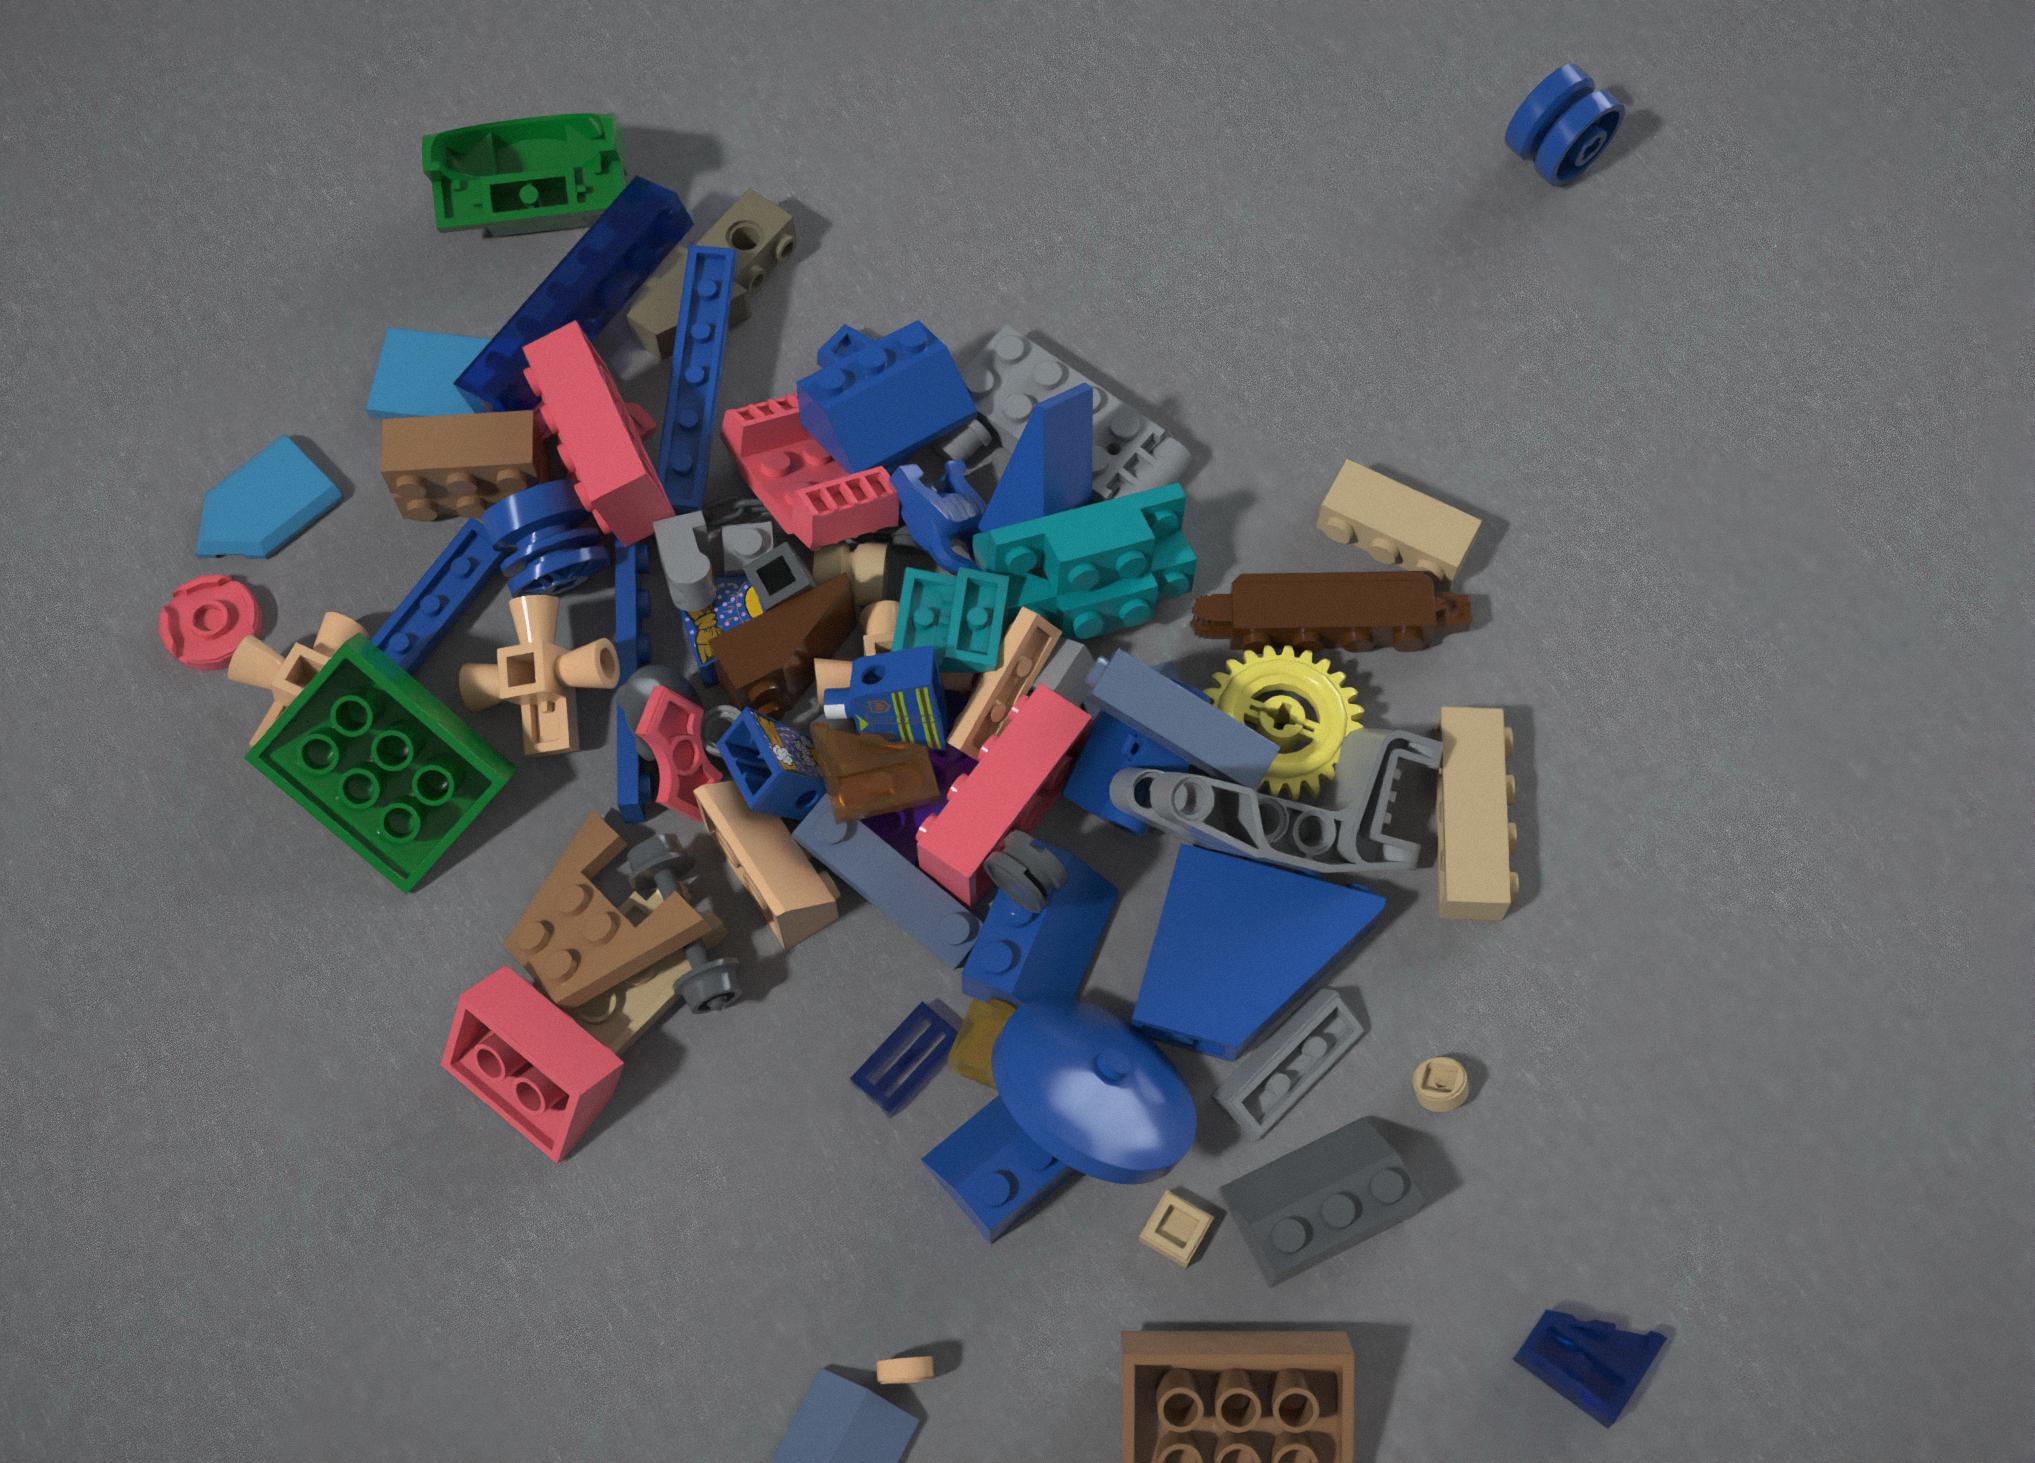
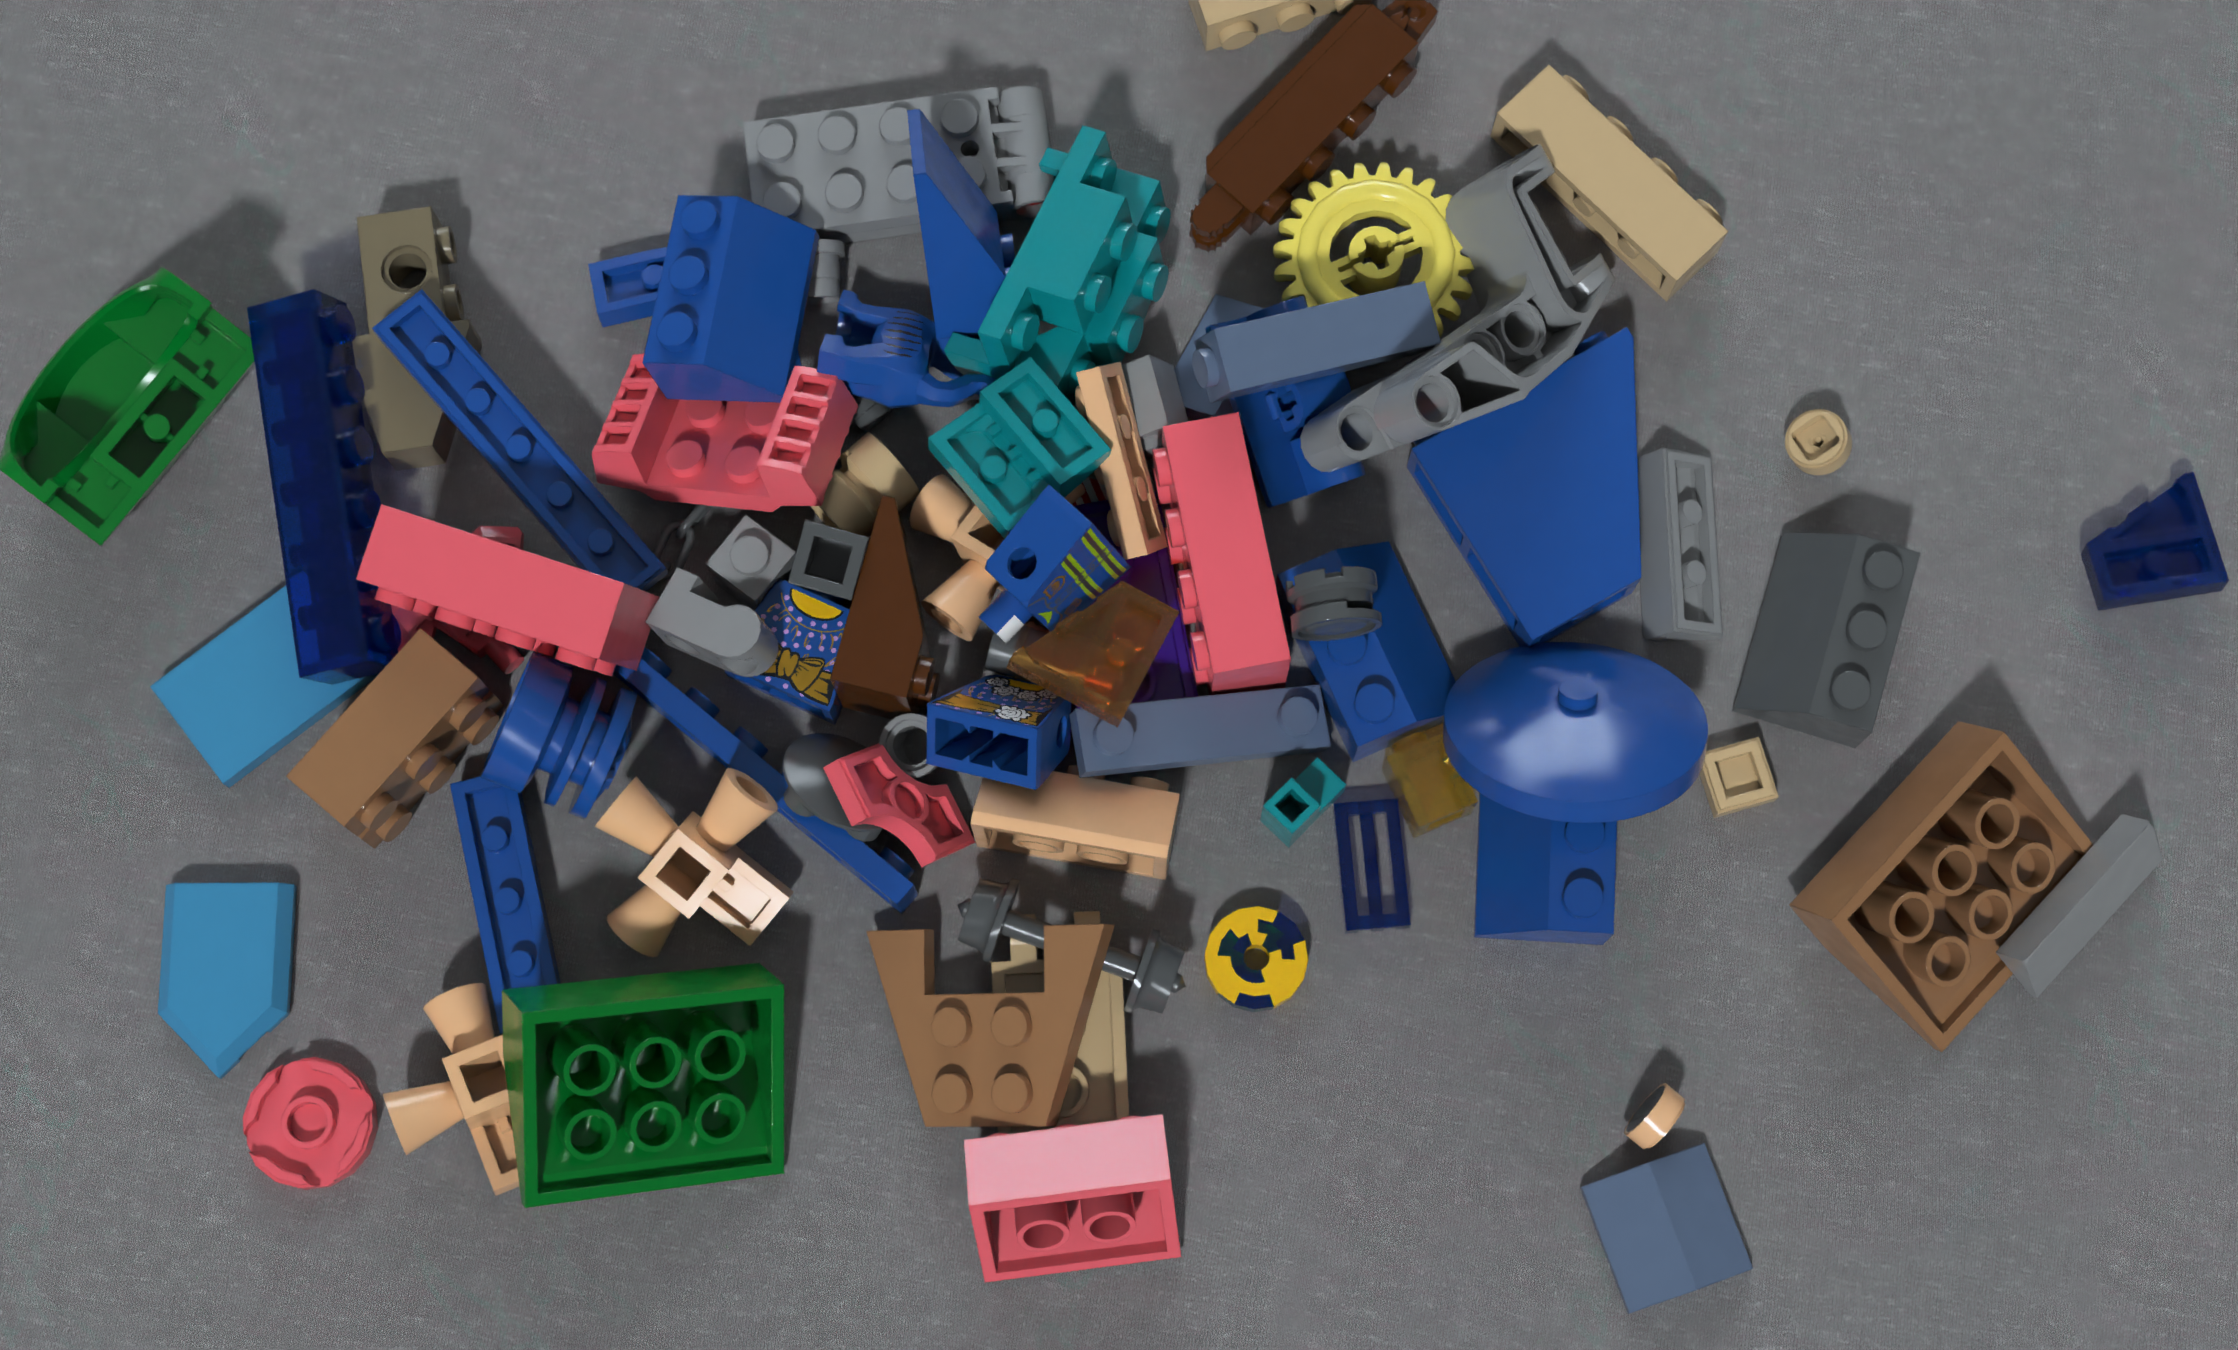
camera: 45 degrees left, 10 degrees up
none -> yellow piece [1204,906,1308,1012]
none -> teal piece [1260,757,1346,848]

